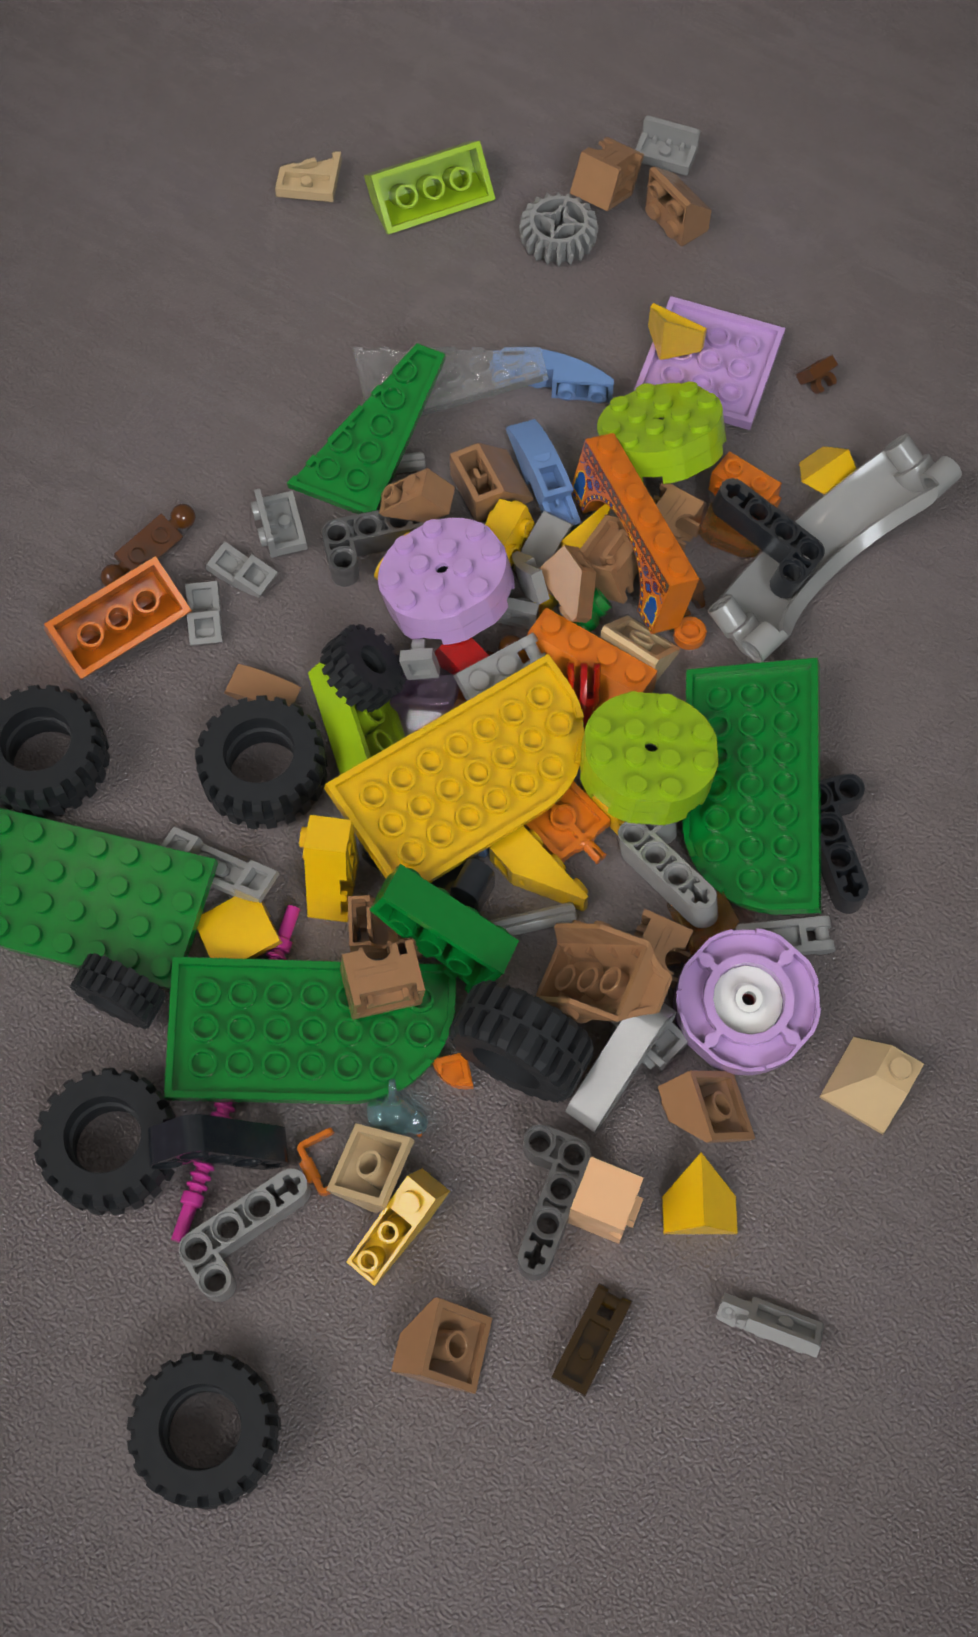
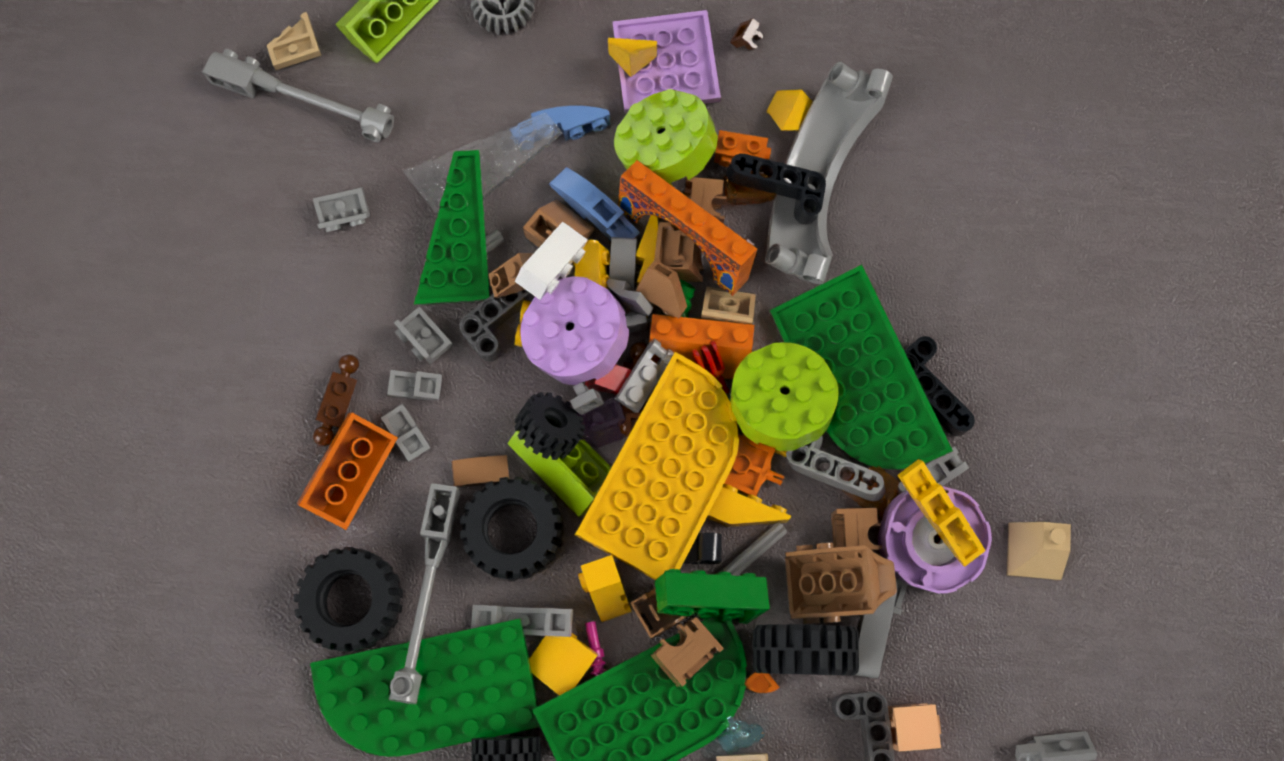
camera: 25 degrees left, 10 degrees up
medium nougat slope [658,1071,756,1143] -> none
yellow slope [662,1152,738,1234] -> none
orange tile [673,616,706,650] -> none
none -> light grey bar [202,49,394,142]
none -> light grey bracket [313,187,370,232]
none -> light grey bar [389,483,460,705]
none -> white brick [515,222,587,300]
none -> yellow slope [897,459,986,567]

